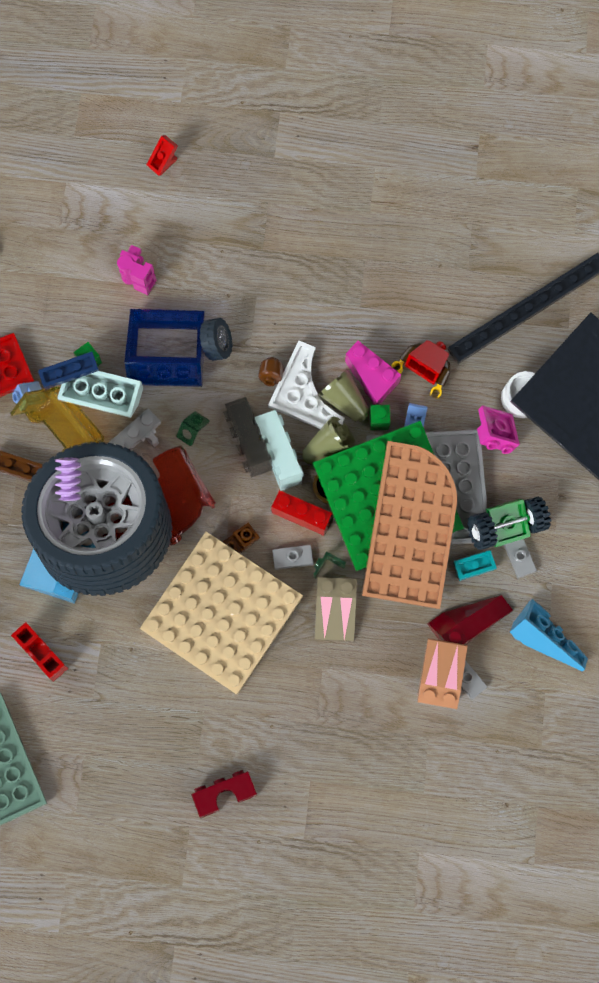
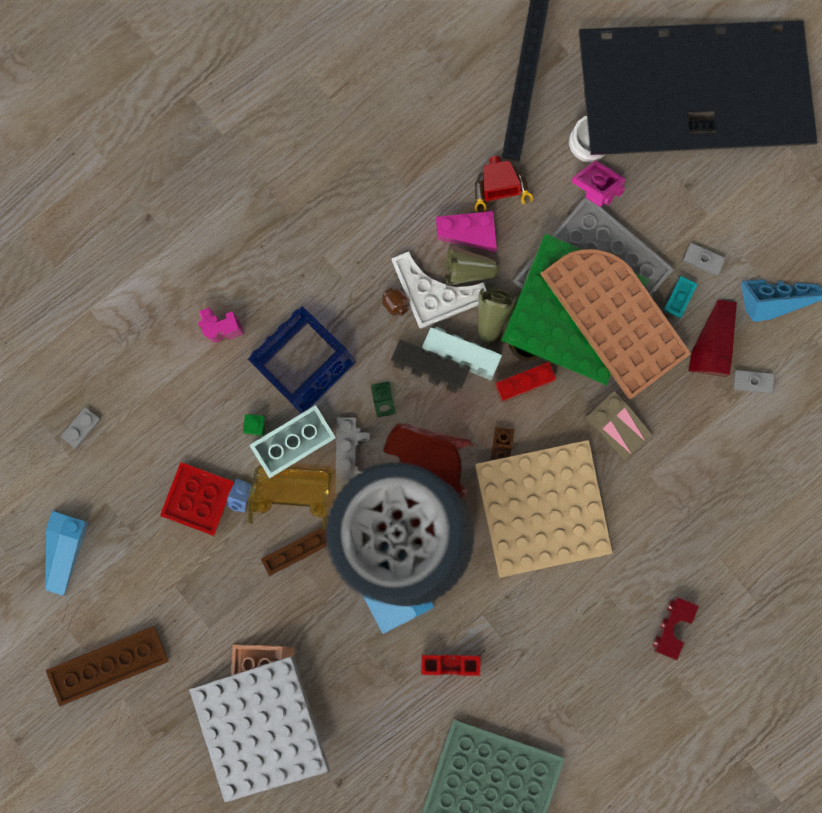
camera: 40 degrees left, 10 degrees up
dark blue plate [38,352,99,390] -> none
lavender piece [55,458,81,501] -> none
red slope [146,135,178,176] -> none
black wheel [200,318,233,361] -> none
light grey plate [272,545,313,570] -> none
clear green bracket [313,551,346,579] -> none
green brick [370,405,390,430] -> none
medium blue bracket [404,403,427,427] -> none
nougat slope [417,638,468,709] -> none
plate [467,496,551,550] -> none

